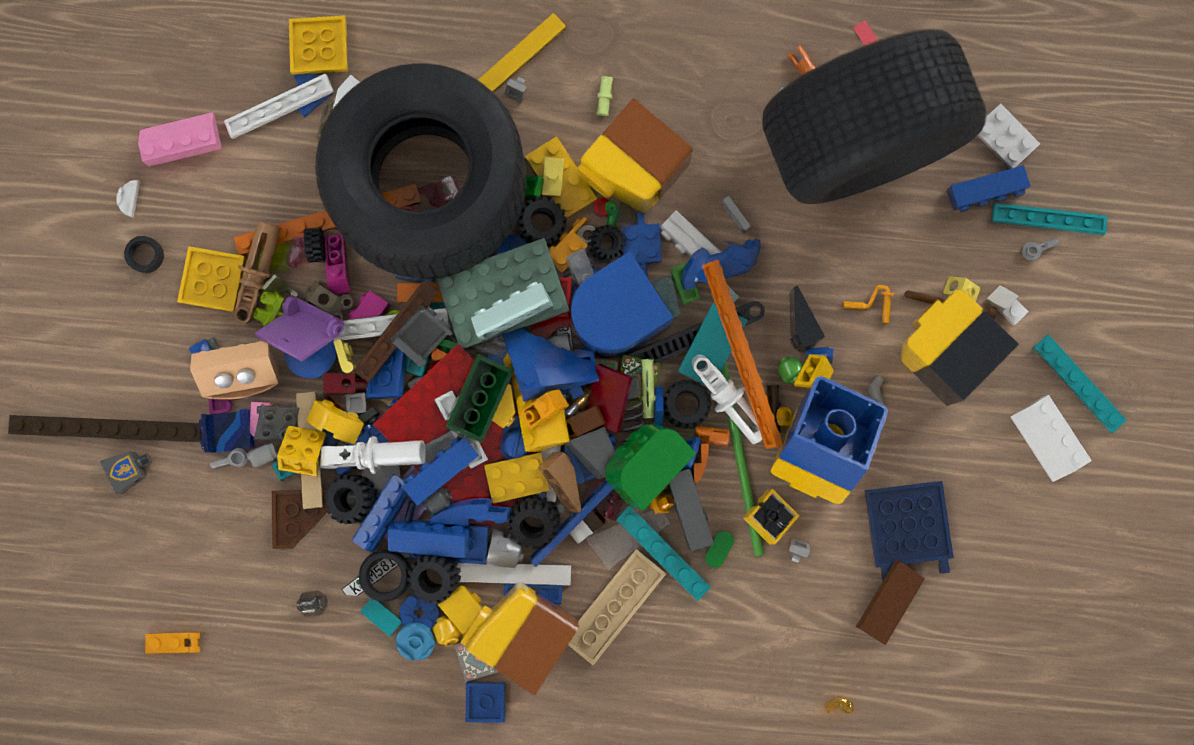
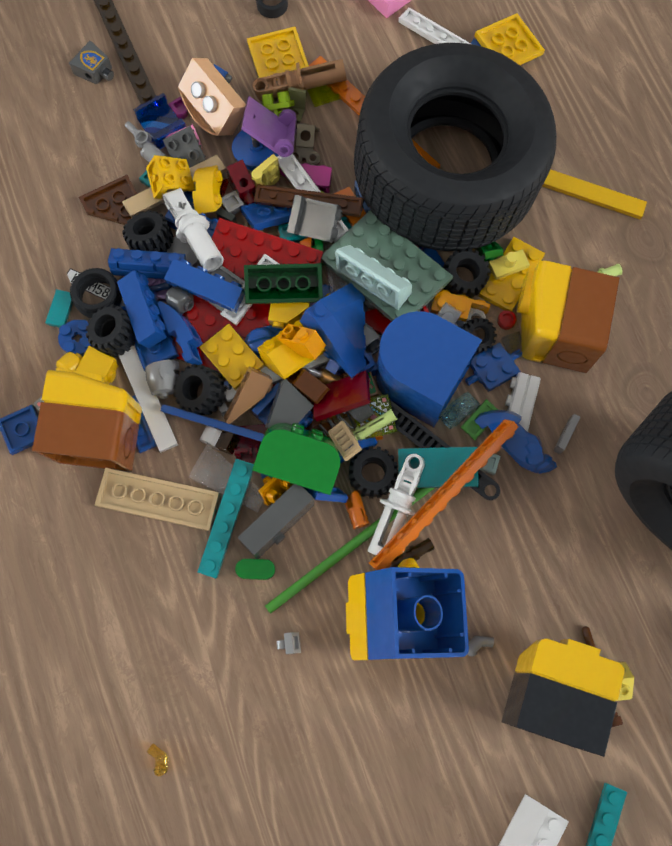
camera: 60 degrees right, 10 degrees down
clear pink arm [286,237,305,269] -> none
clear smoke head [297,590,328,617] -> none
black tyre [303,227,325,263] -> none
dark pink slope [324,234,351,294] -> none
dark azure tile [396,622,435,661] -> none
light grey tile [505,77,527,103] -> none
green arm [605,201,620,227] -> none
orange slope [693,444,709,483] -> none
piece [743,489,800,545] -> none
bright green head [777,356,803,386] -> none
black slope [789,285,825,352] -> none
yellow slope [794,355,834,388] -> none
blue cone [805,346,834,364] -> none
light orange piece [843,285,894,323] -> none
reddish brown tile [856,560,925,645] -> none
dark blue plate [864,481,954,580] -> none
white slope [986,286,1029,326] -> none
none -> tan slope [328,421,362,461]

